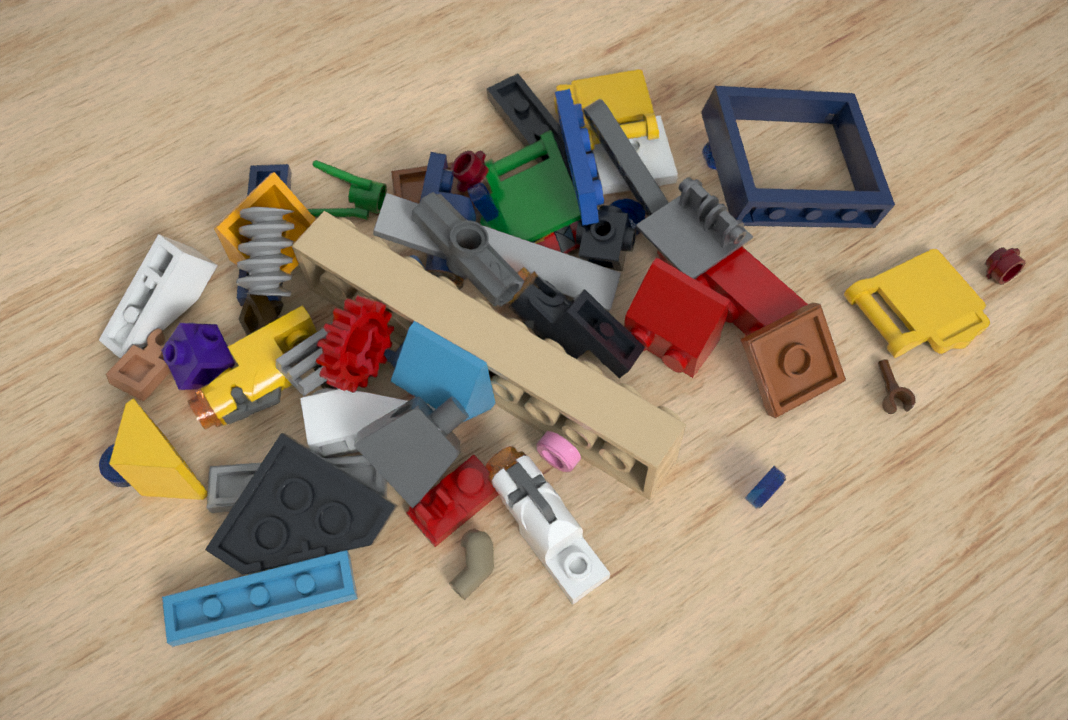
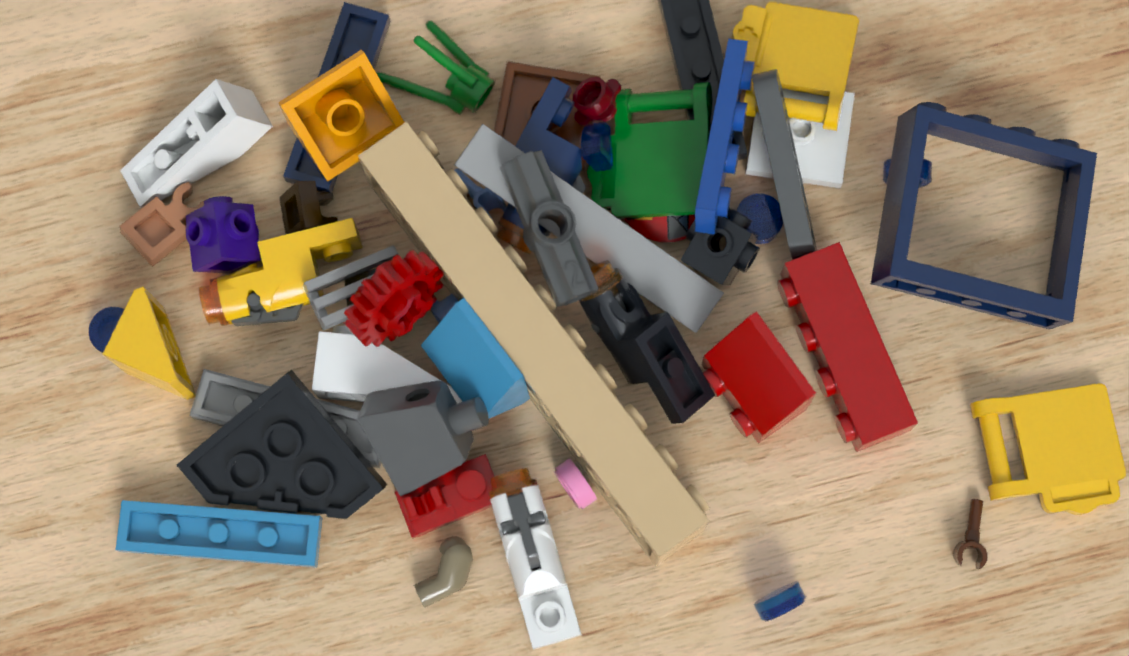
camera: 20 degrees right, 15 degrees up
light grey piece [236,207,294,297] -> none
flat silver hinge [636,177,753,279] -> none
dark orange tile [740,302,846,418] -> none

